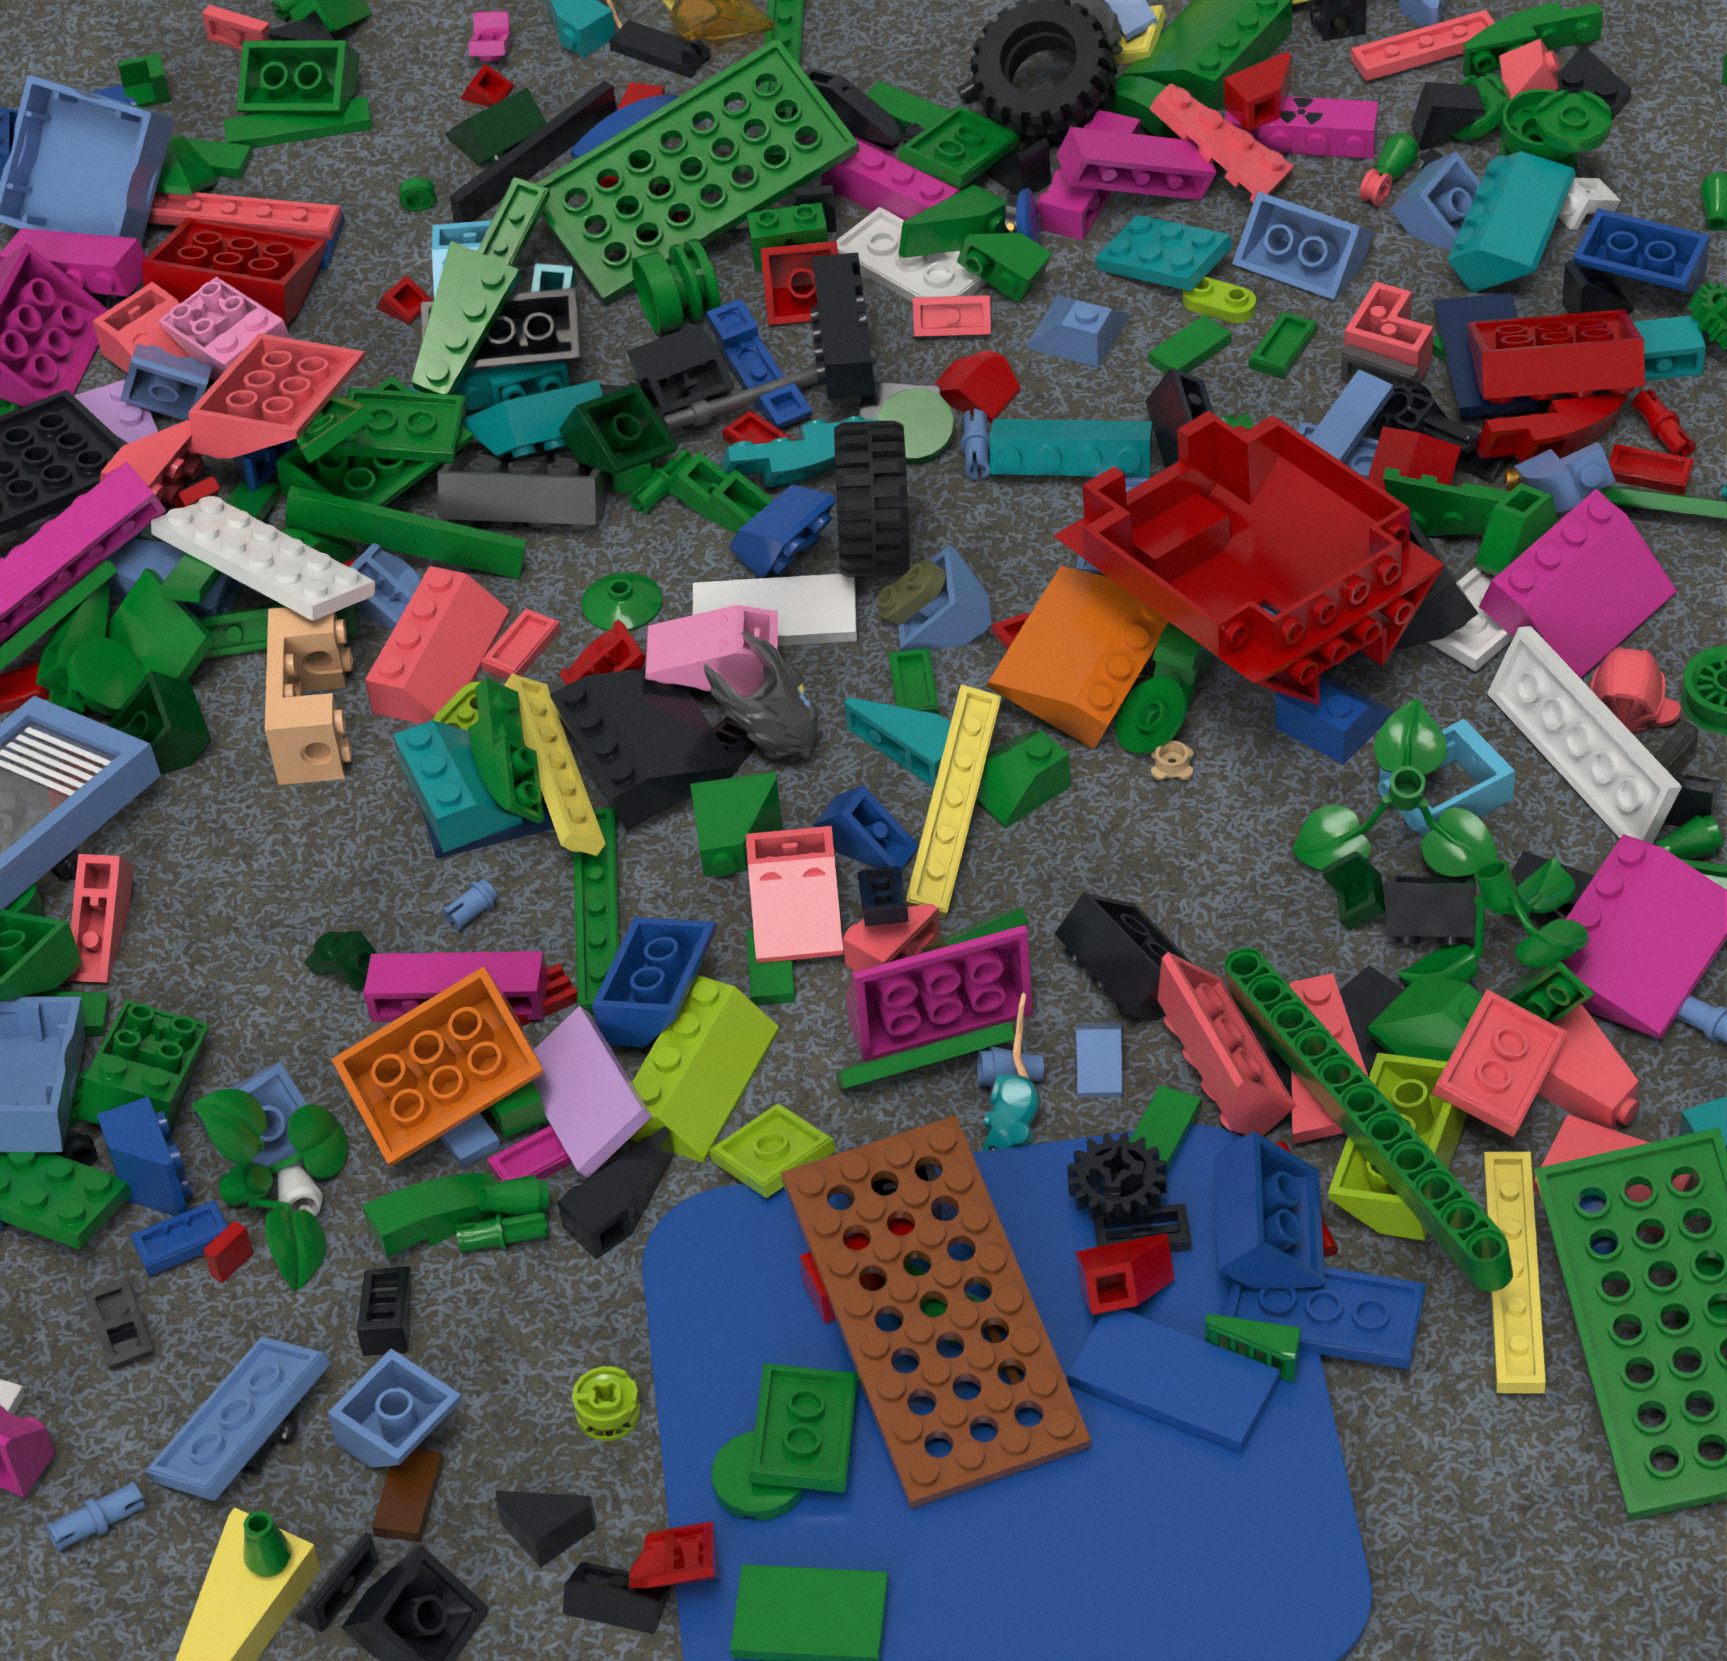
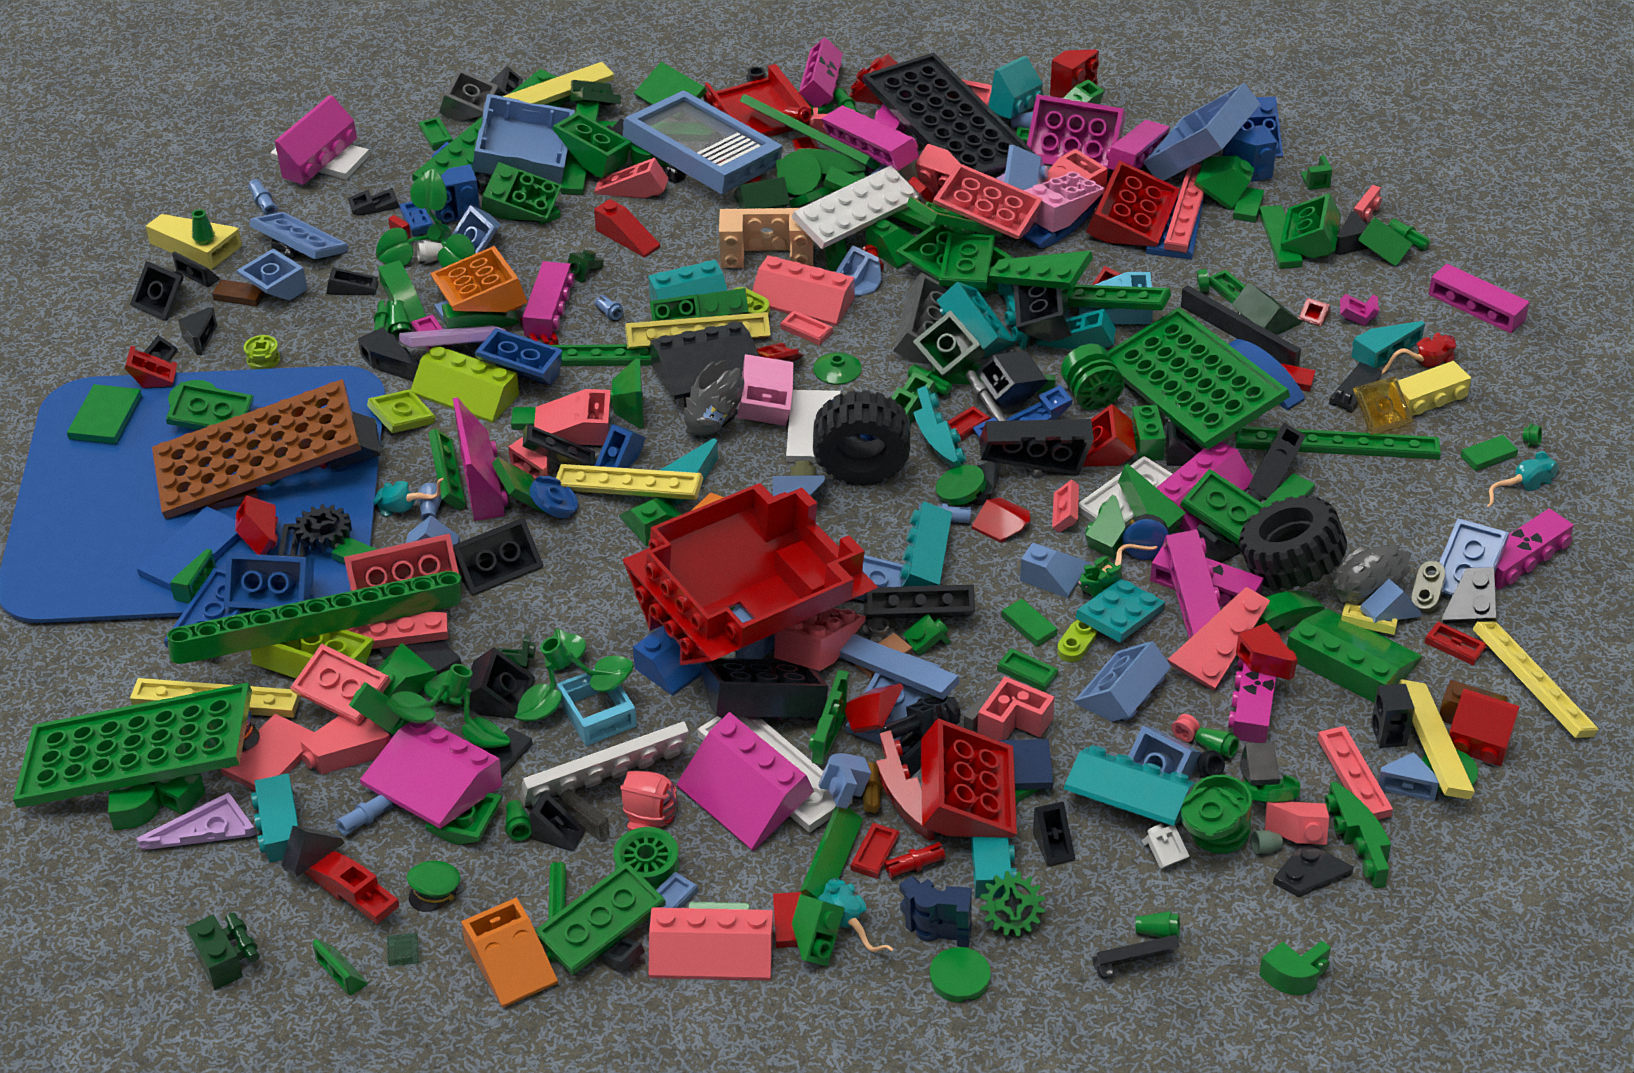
camera: 90 degrees right, 5 degrees down
green tile [285,486,527,579] -> none
green tile [888,648,940,715] -> none
green slope [1475,483,1558,576] -> none
blue slope [1572,208,1710,295] -> none
none -> blue tile [529,476,578,518]
none -> red slope [594,199,661,258]
none -> green animal [1079,544,1157,598]
none -> green tile [1208,270,1246,304]

